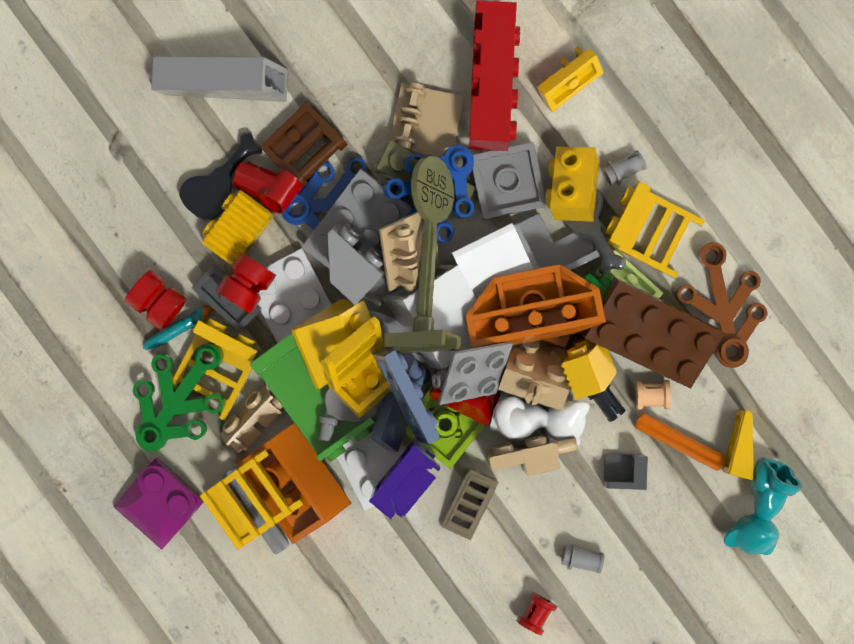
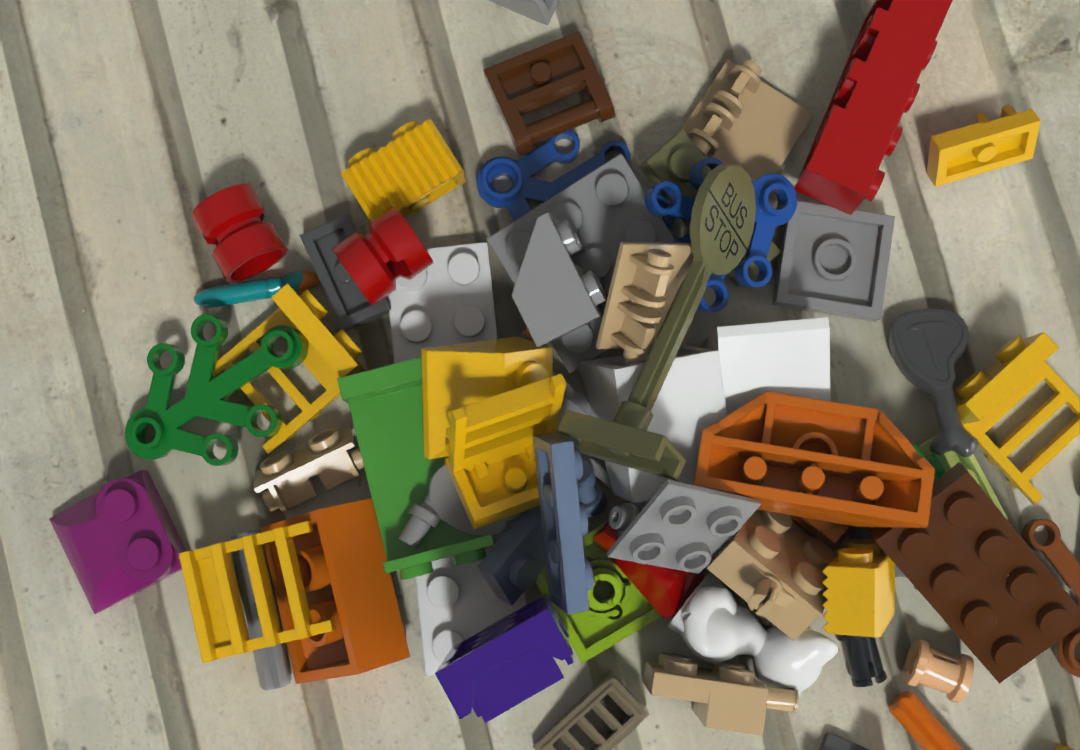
camera: 25 degrees right, 5 degrees down
black piece [179,132,262,220] -> none
red piece [232,161,302,214] -> none
light grey panel [513,213,600,271] -> none
yellow brick [546,147,600,222] -> none
light grey pin [602,150,647,185] -> none

